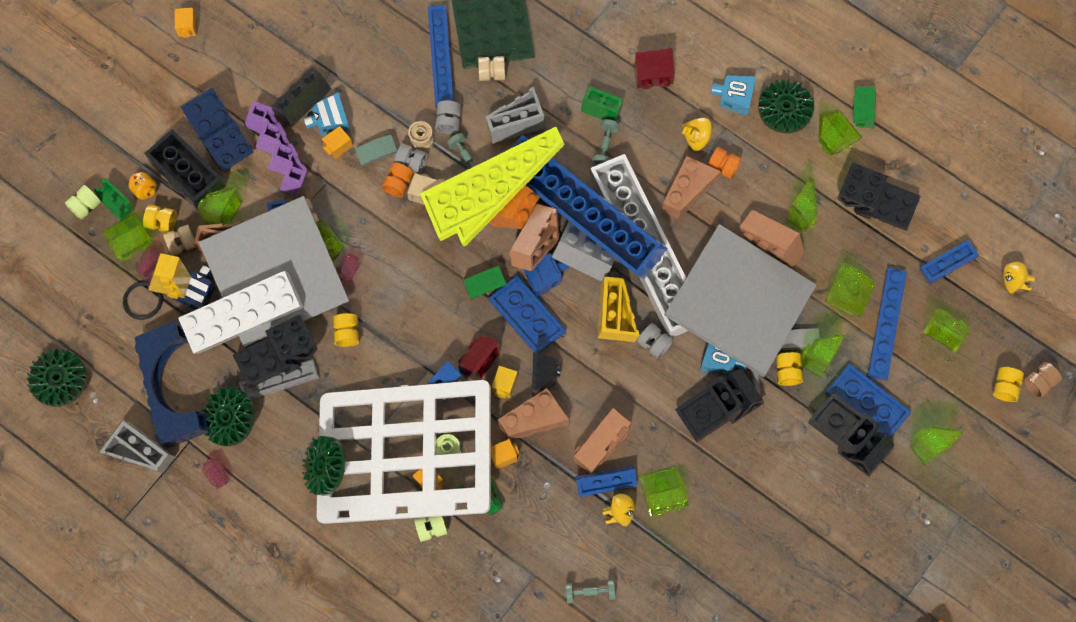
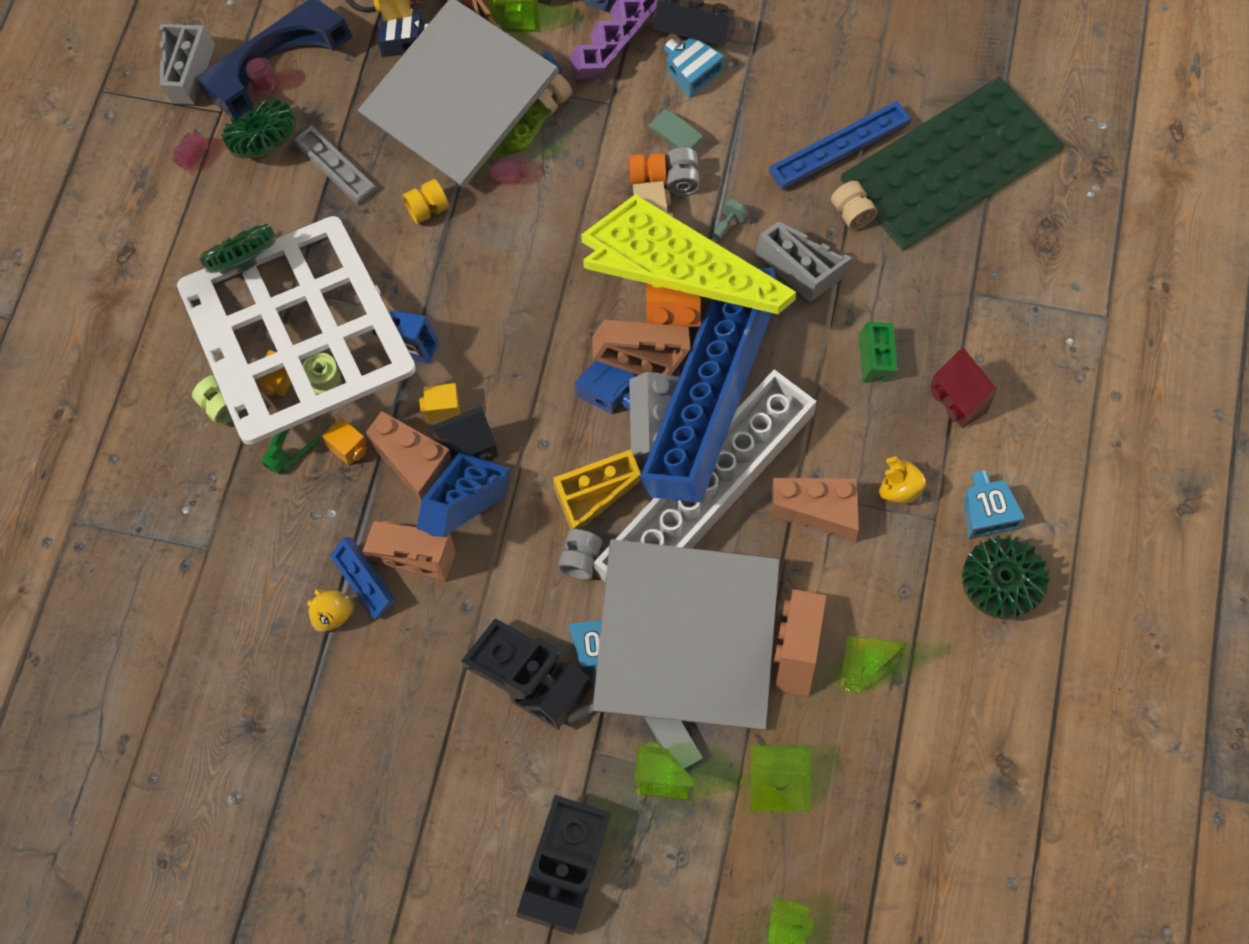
camera: 65 degrees right, 5 degrees down
white brick [178,271,304,354] -> none
black piece [233,314,318,388] -> none
light orange brick [322,126,353,159] -> none
tan wheel [408,121,434,152] -> none
light grey wheel [435,100,461,134] -> none
dark red slope [458,335,500,381] -> none
green hinge [463,265,507,300] -> none
blue tile [488,275,566,353] -> none
sand green wheel [565,579,615,604] -> none
sand green wheel [592,119,619,166] -> none
clear neon green slope [638,466,689,516] -> none
orange wheel [708,147,742,179] -> none
yellow wheel [776,352,803,386] -> none
clear neon green slope [819,110,862,155] -> none
blue tile [825,363,911,438] -> none
black piece [837,162,921,231] -> none
green hinge [853,87,876,129] -> none
blue plate [868,268,907,381] -> none
blue plate [919,240,979,285] -> none
none -> clear pink brick [246,58,276,94]
none -> blue wedge [417,453,511,537]

